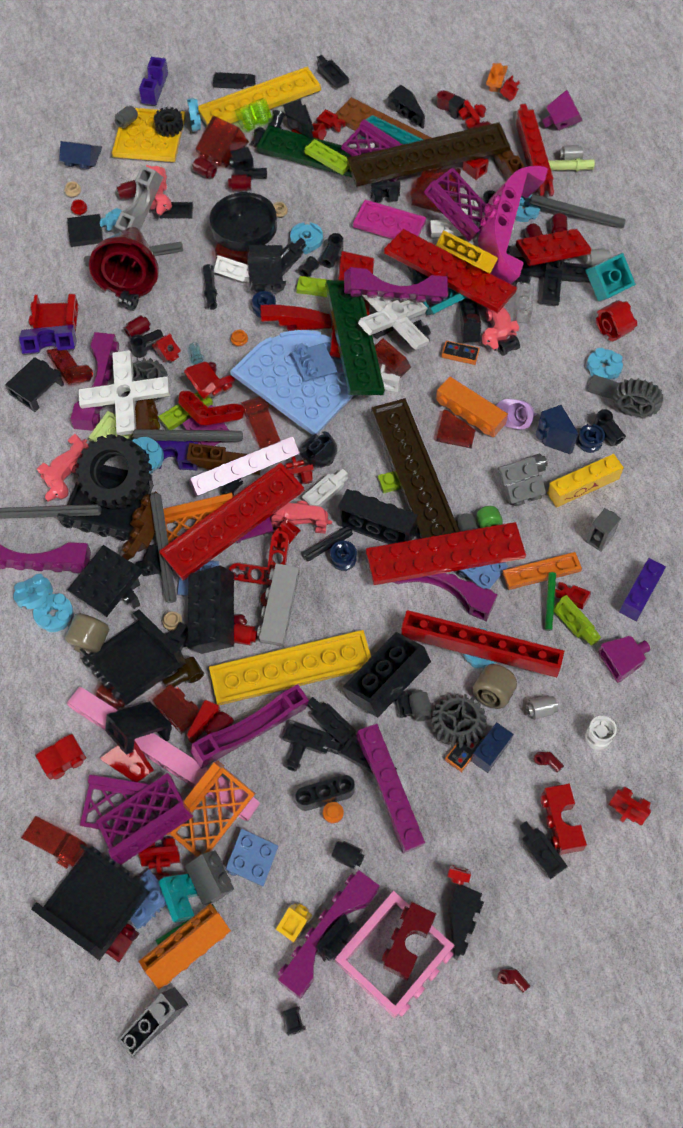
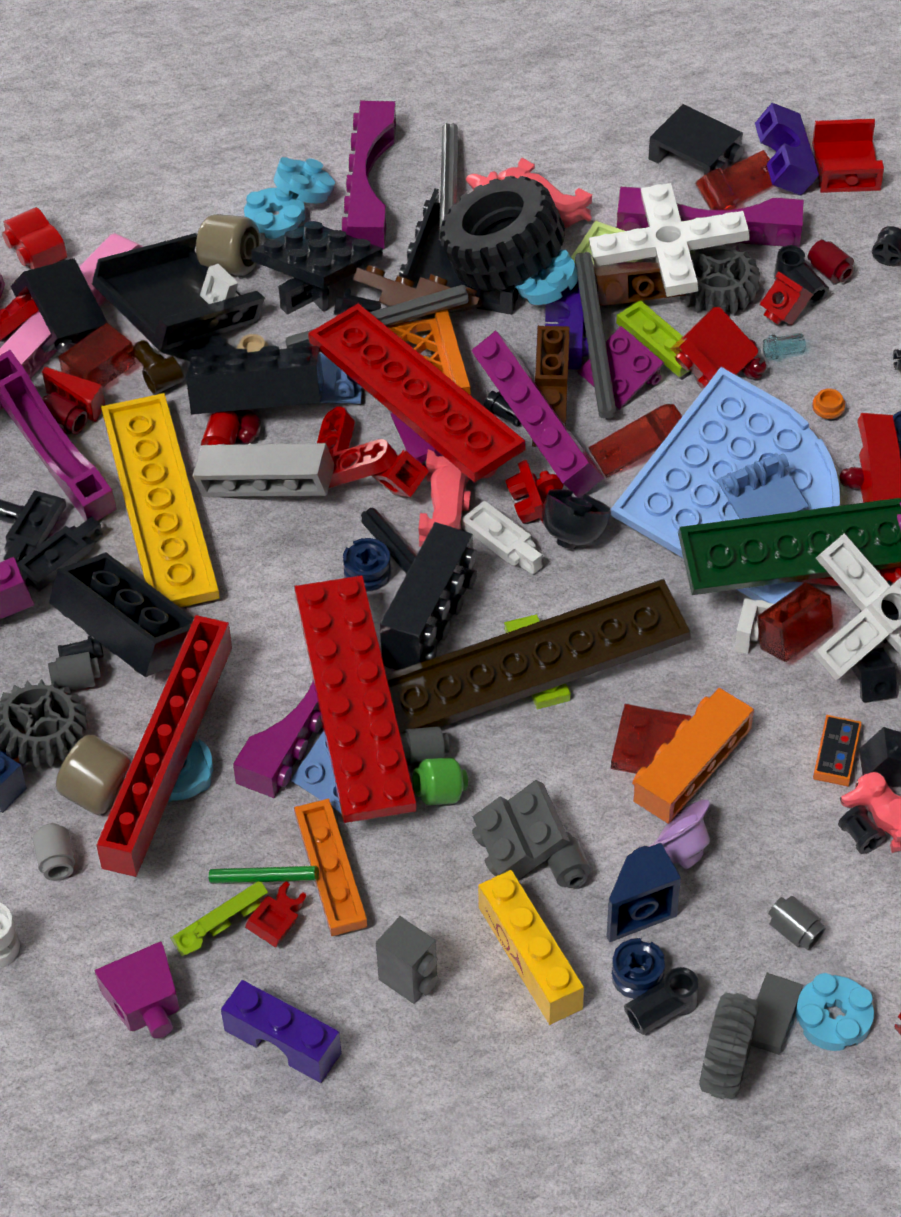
camera: 90 degrees right, 10 degrees down
red beam [178,391,244,425] -> none
none -> white bracket [200,264,239,304]
none -> dark grey brick [768,896,826,950]

